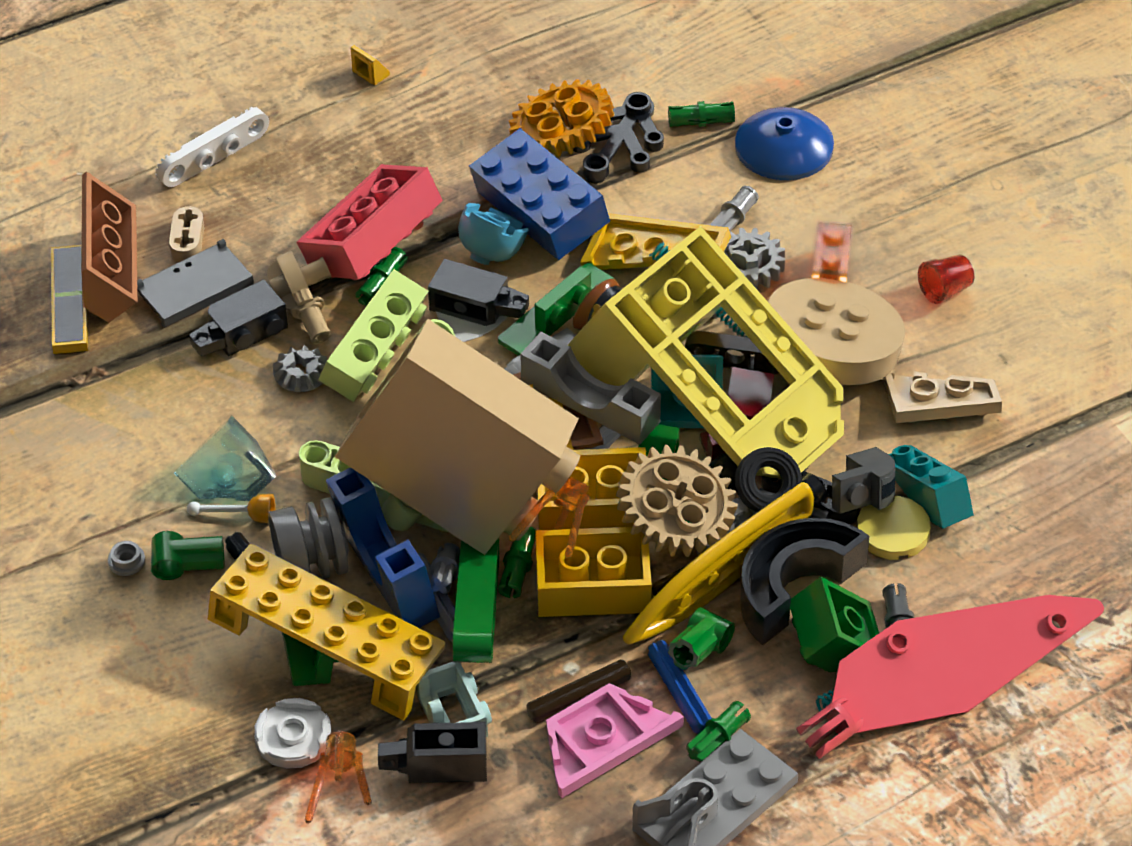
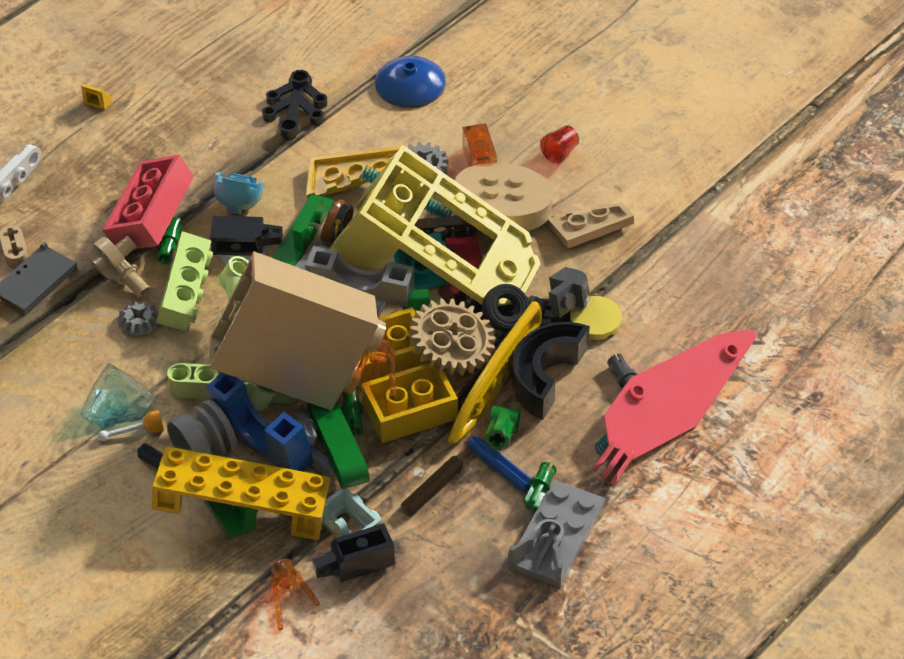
camera: 20 degrees left, 0 degrees up
light grey plate [108,541,145,576] -> none
green piece [151,531,225,580] -> none
black hinge [189,279,288,357] -> none
white tile [254,698,332,769] -> none
blue brick [469,128,610,260] -> none
light orange gear [509,79,614,158] -> none
bright pink wing [546,683,684,798] -> none
green pin [668,101,735,127] -> none
light grey axle [710,186,759,231] -> none
green slope [790,577,879,673] -> none
teal slope [888,445,974,529] -> none

